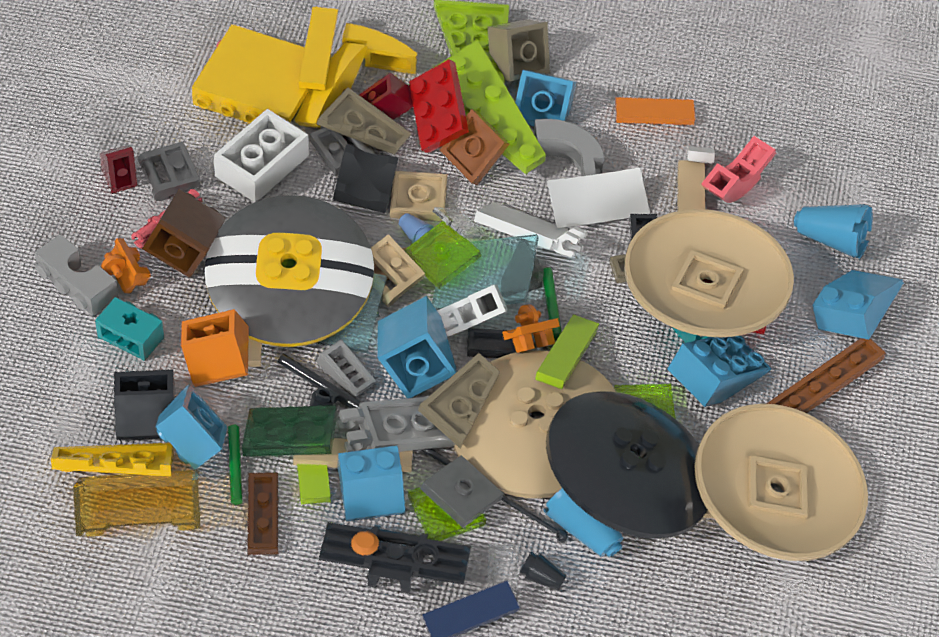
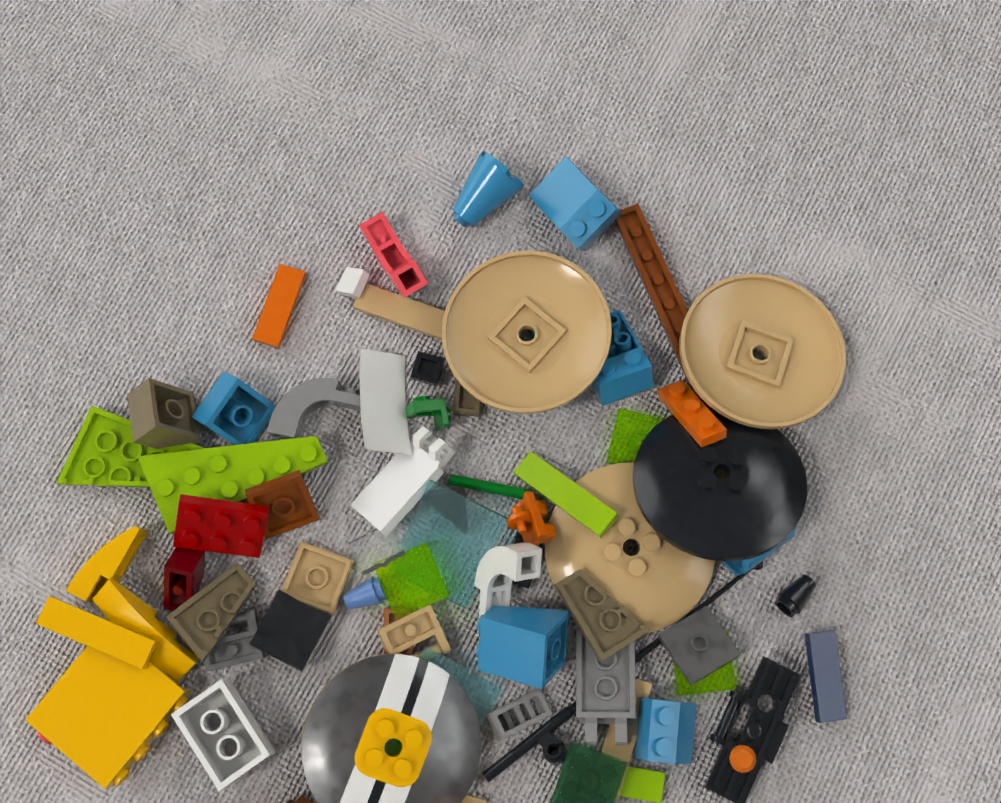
camera: 70 degrees left, 25 degrees up
none -> green bracket [405,396,451,432]
none -> orange plate [658,380,727,448]

